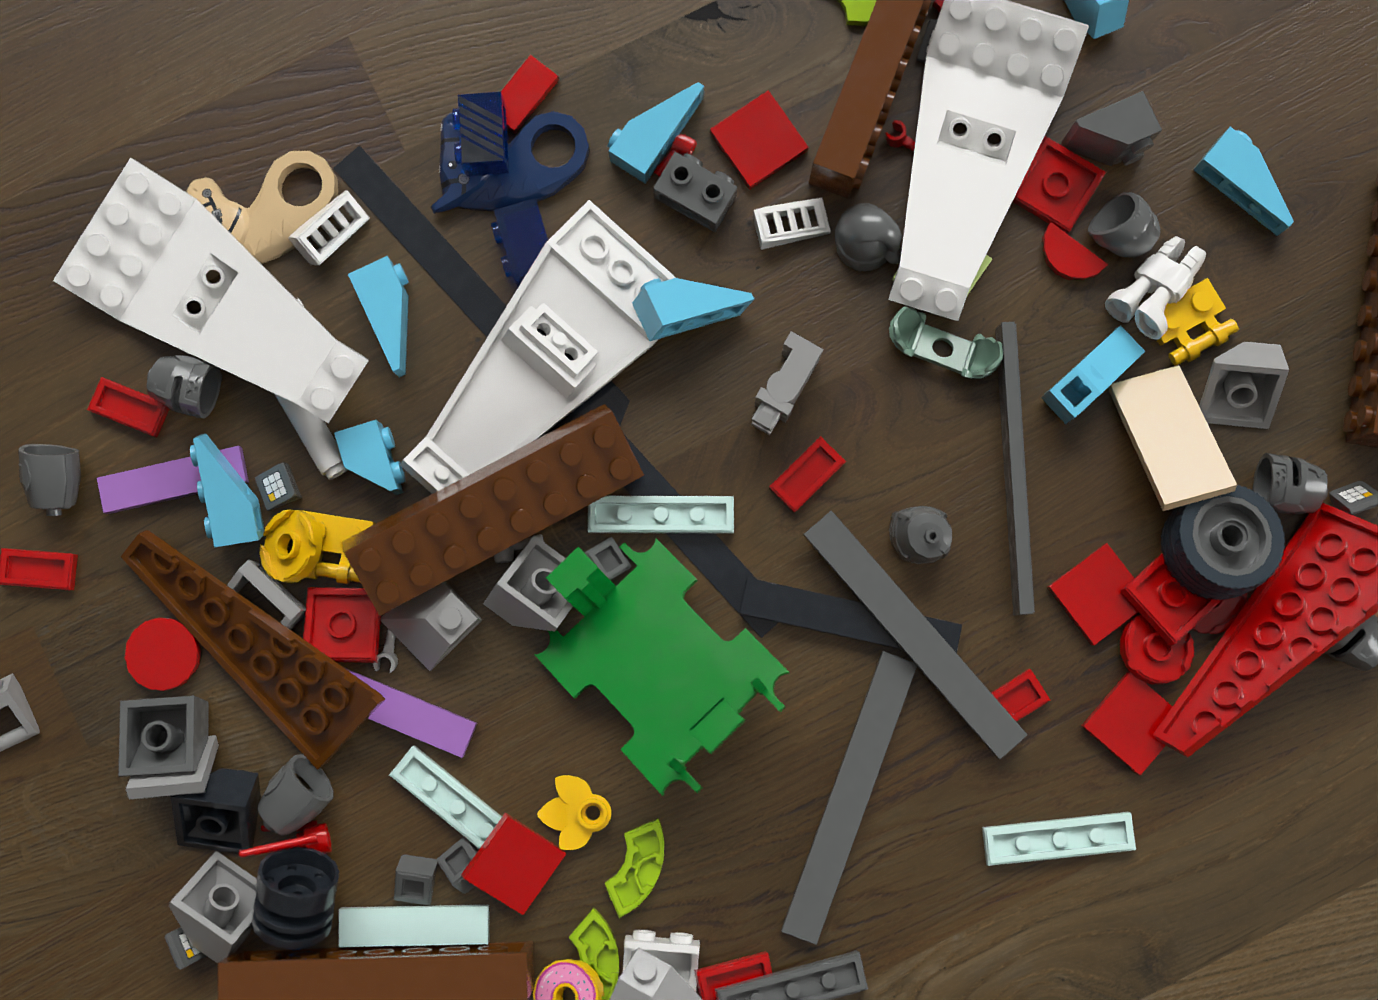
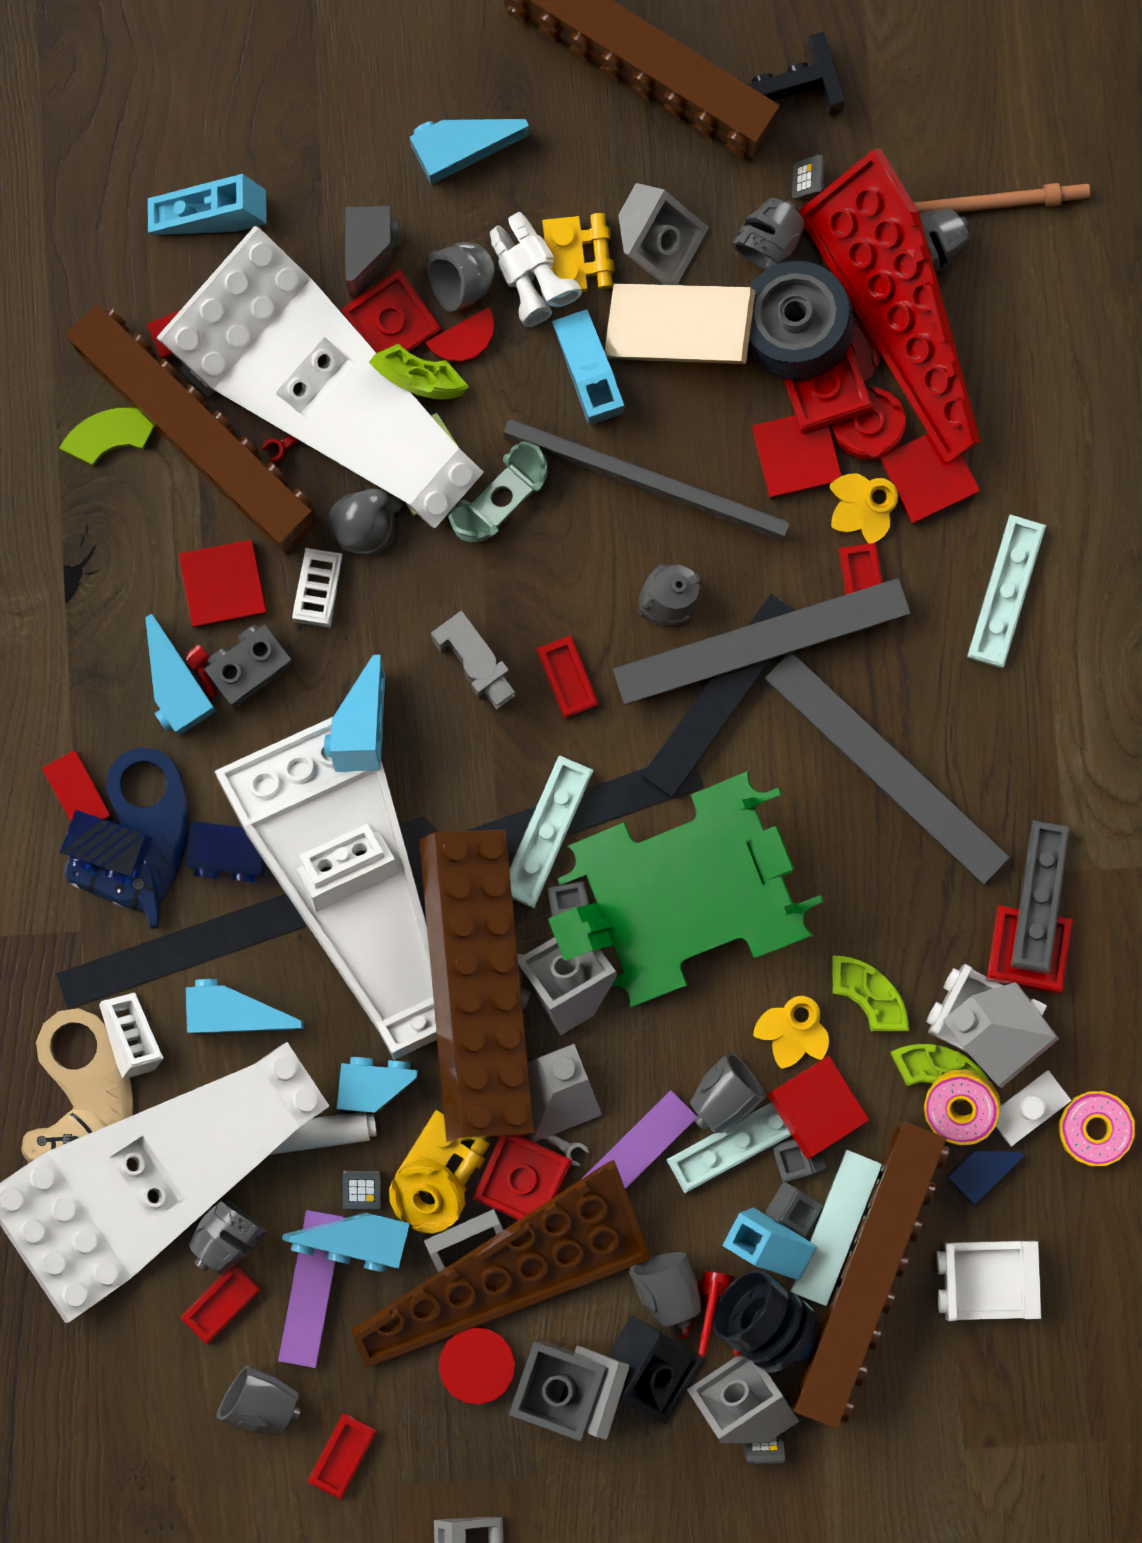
camera: 70 degrees left, 0 degrees up
none -> lime tile [369,344,469,399]
none -> dark grey helmet [690,1052,766,1133]
none -> medium azure slope [722,1208,818,1280]
none -> yellow plate [829,473,898,543]

